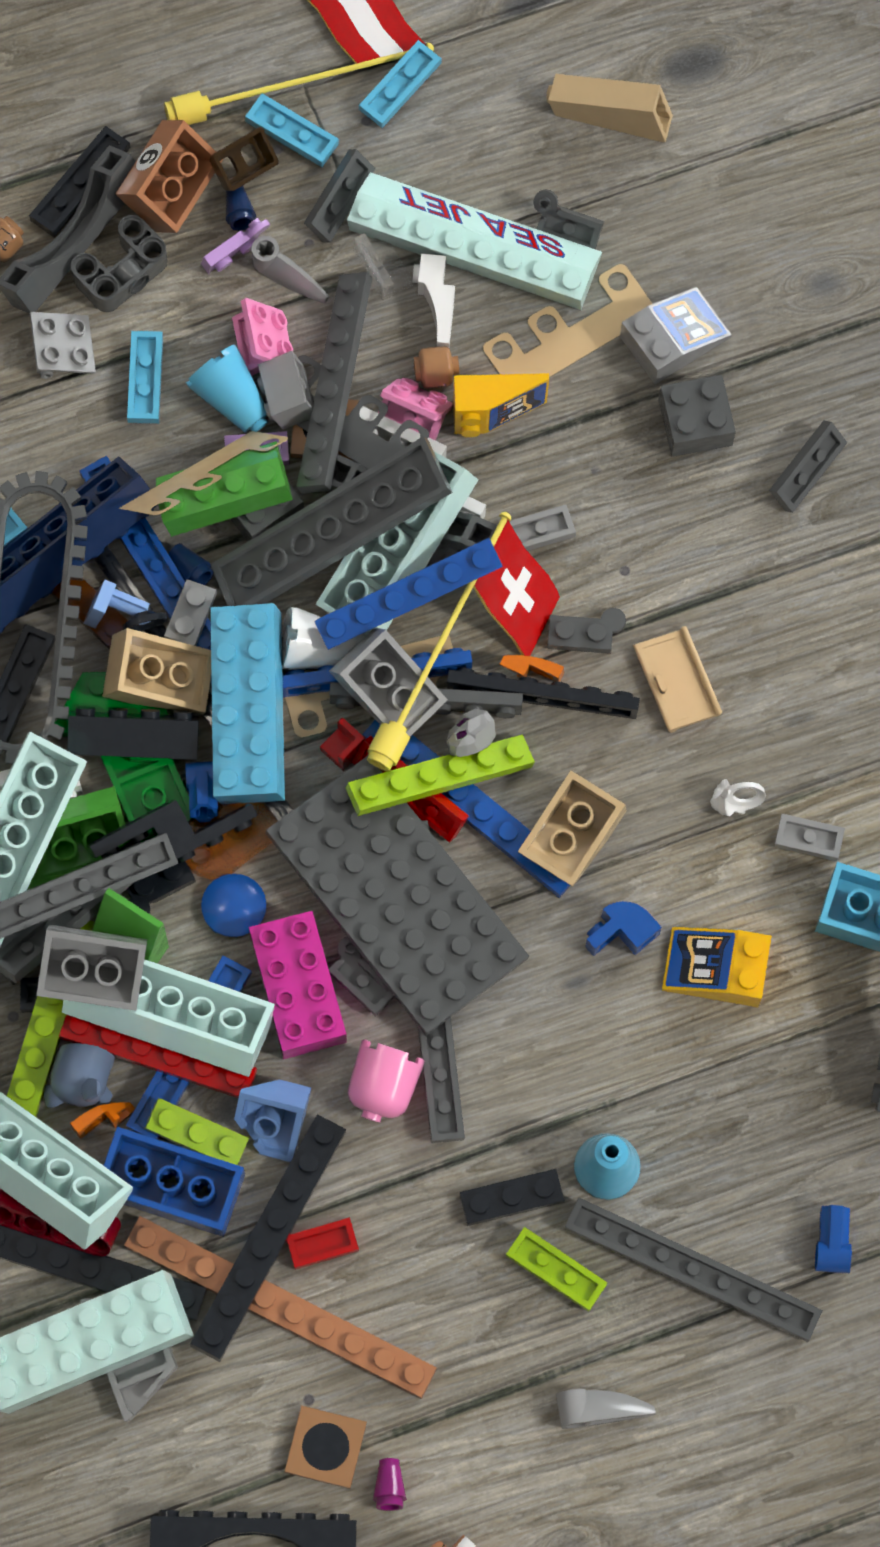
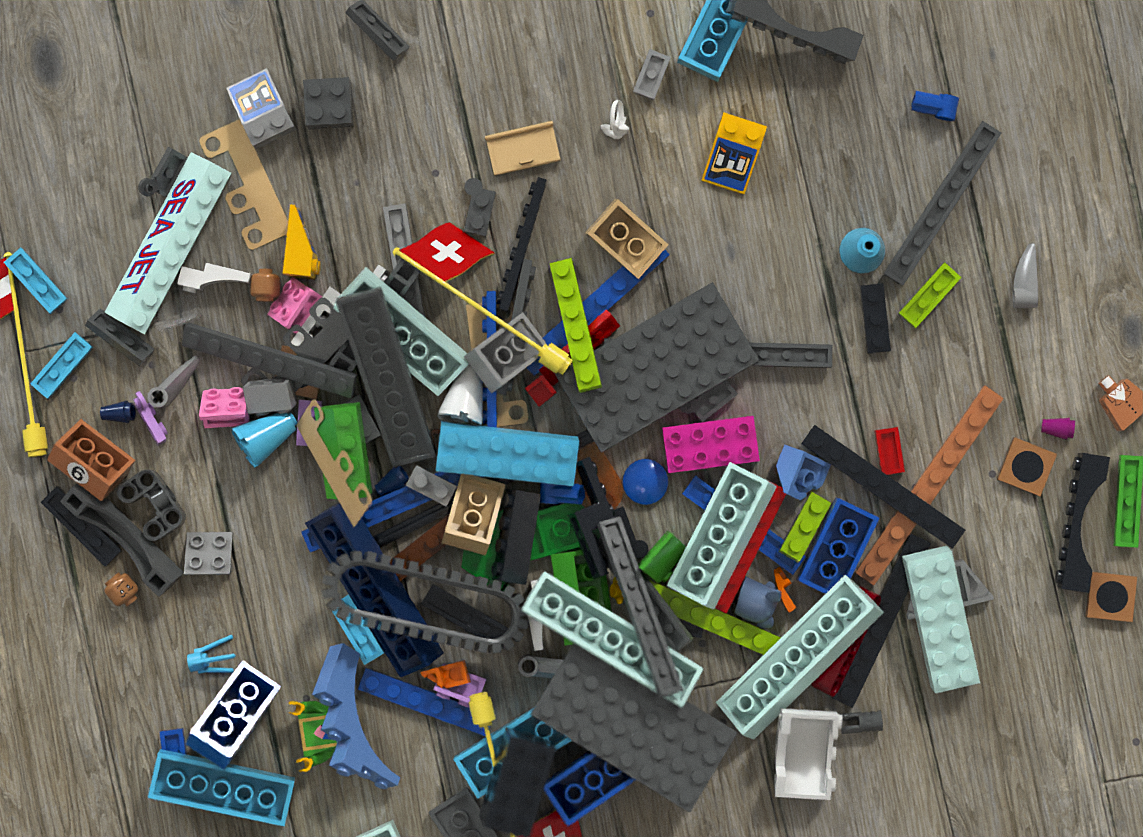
camera: 75 degrees left, 15 degrees up
light grey slope [36,925,148,1011] -> none
light blue piece [83,580,168,631] -> none
medium azure plate [127,331,163,424] -> none
dark brown piece [210,127,279,191] -> none
blue plate [314,538,503,650] -> none
bright pink cylinder [348,1040,425,1123] -> none
light grey rock [446,708,496,757] -> none
orange slope [500,655,565,682] -> none
tan slope [546,74,673,142] -> none
blue brick [585,901,662,956] -> none

